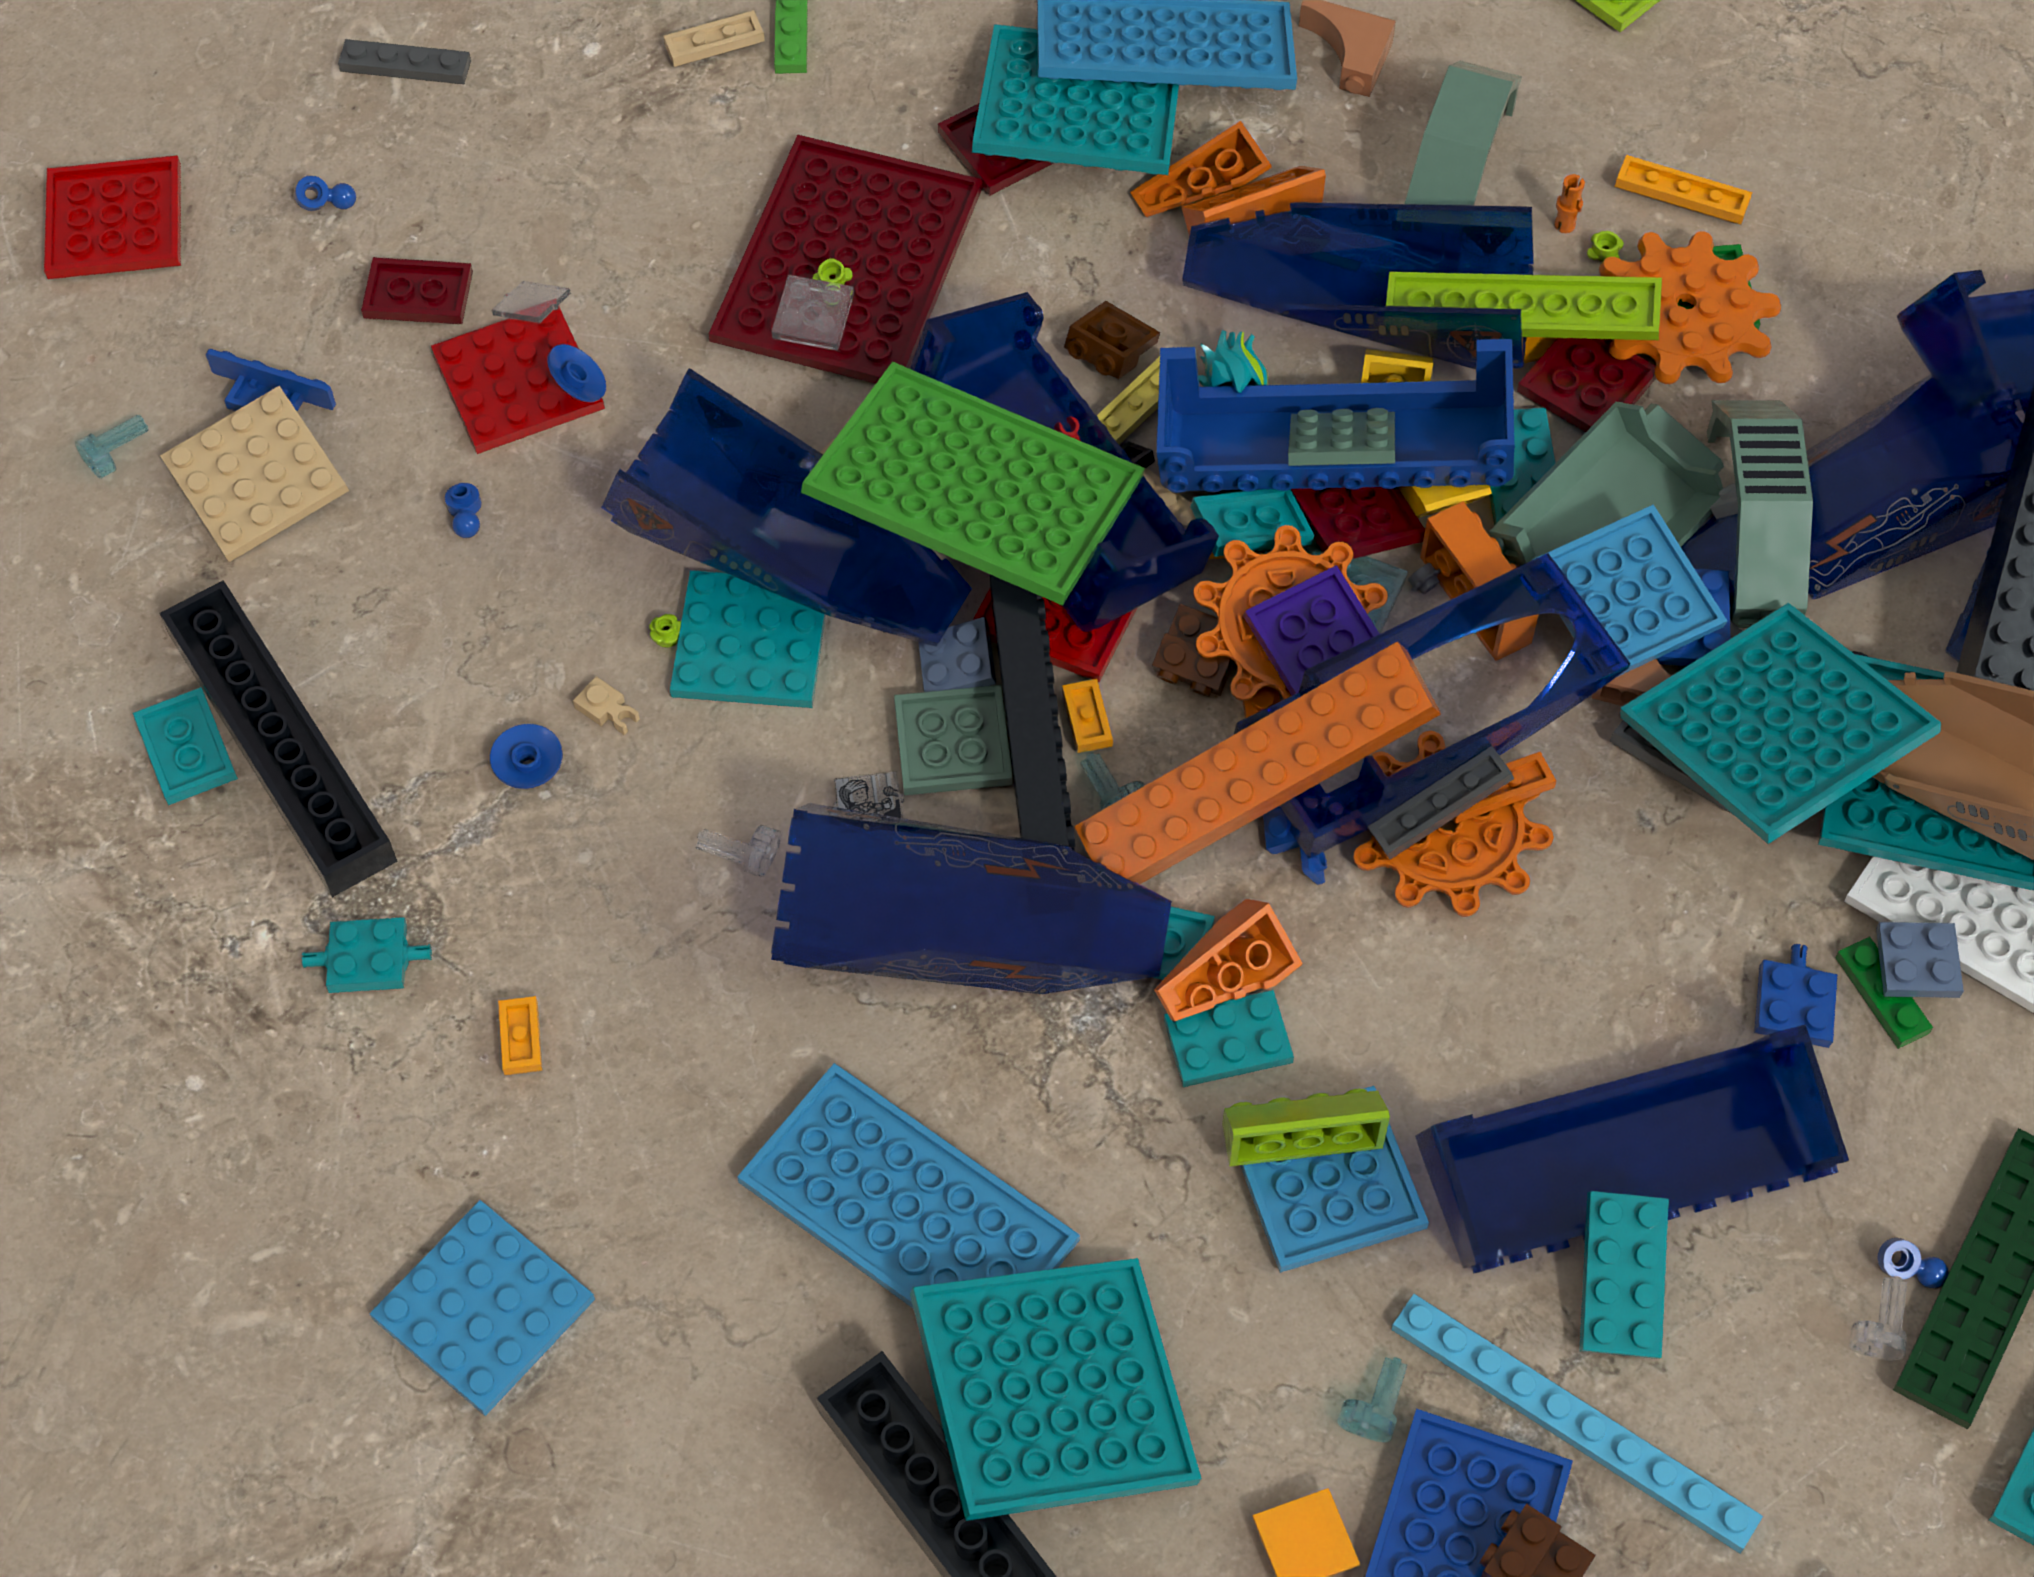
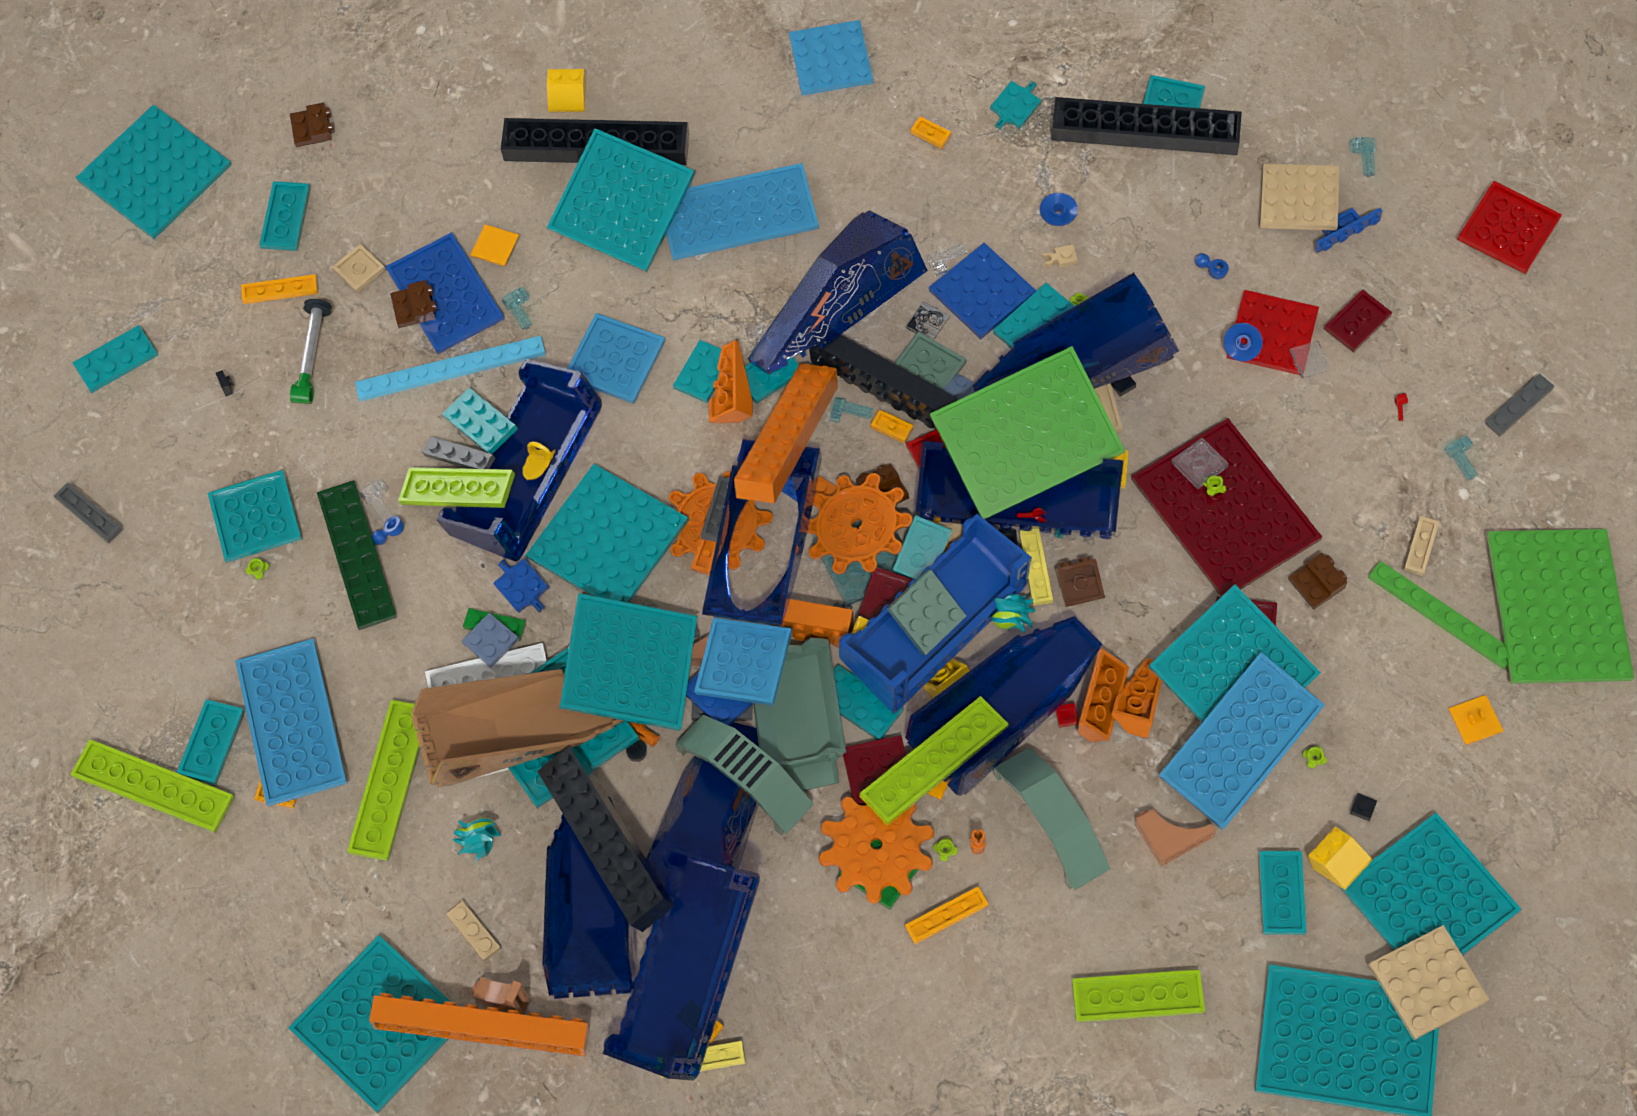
camera: 135 degrees right, 5 degrees up
blue plate [294,176,356,211] -> none
lime slope [1222,1089,1390,1167] -> none
dark purple plate [1243,565,1388,700] -> none
none -> lime plate [398,468,515,508]
none -> plate [422,437,495,469]
none -> yellow piece [523,442,555,480]
none -> teal plate [525,464,689,603]
none -> blue plate [929,242,1036,340]
none -> reddish brown plate [1289,553,1347,610]
none -> red hand [1394,393,1408,421]
none -> clear light blue piece [1444,436,1478,481]

